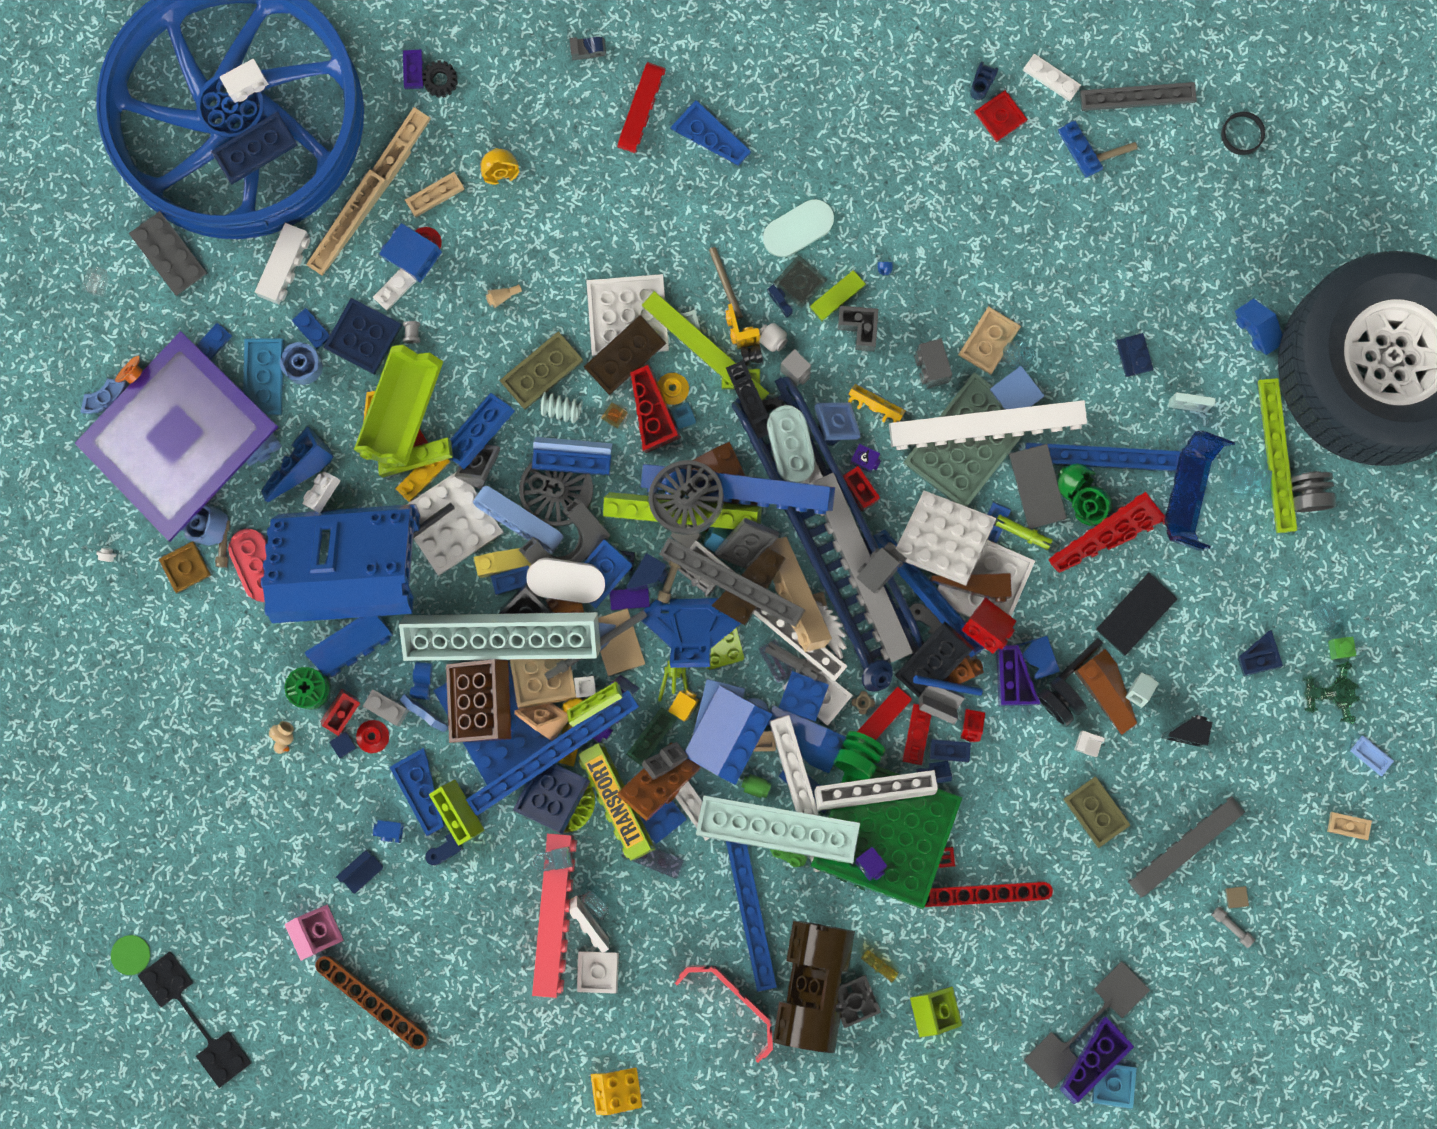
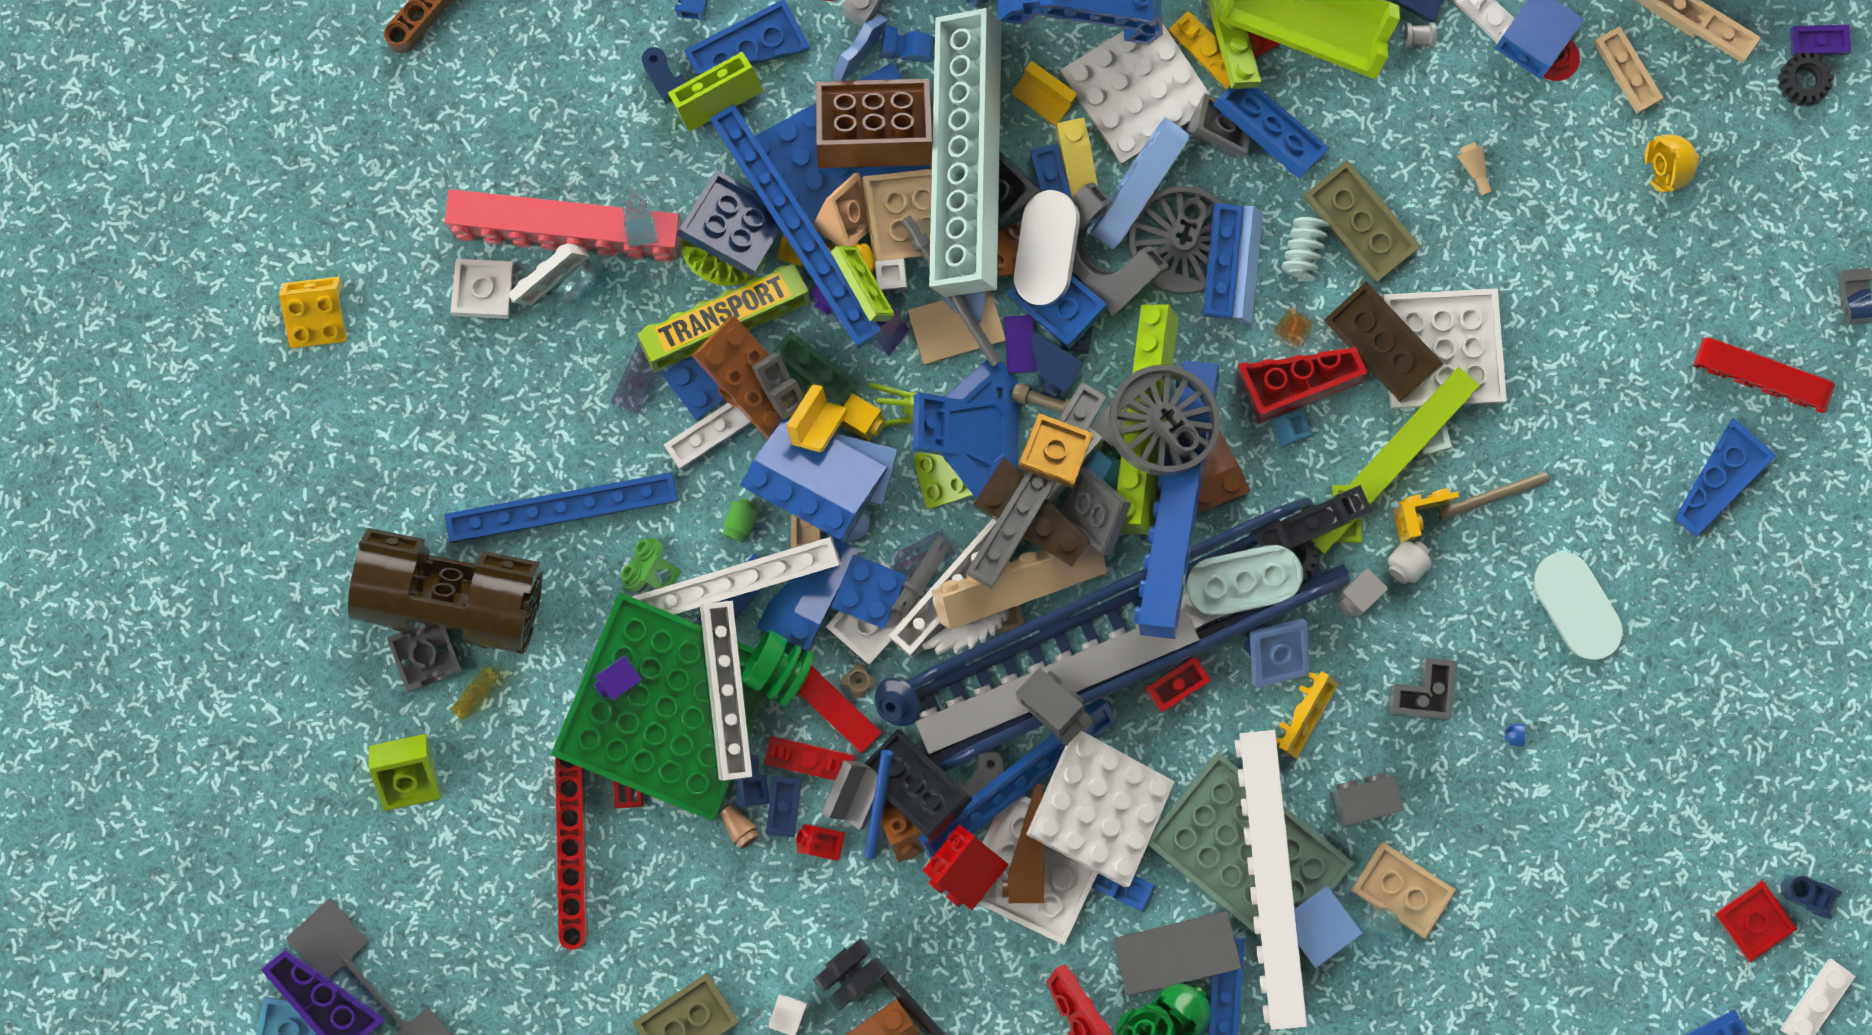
camera: 85 degrees right, 0 degrees up
black bar [413,502,455,539] -> none
yellow piece [658,373,689,405] -> none
coral windscreen [675,965,773,1063] -> none
light aqua plate [696,796,860,864] -> none
black wheel [740,344,763,366] -> none
dark blue plate [767,284,793,318] -> none
clear smoke tile [773,255,827,309] -> none
lime tile [809,270,866,322] -> none
dark purple brick [850,443,881,473] -> none
lime pin [995,514,1053,550] -> none
dark purple wedge [996,645,1041,706] -> none
blue piece [1017,636,1060,682] -> none
none -> medium nougat cone [720,804,759,849]
none -> yellow panel [786,384,848,452]
none -> yellow panel [1012,60,1077,126]
none -> tile [1018,413,1094,488]

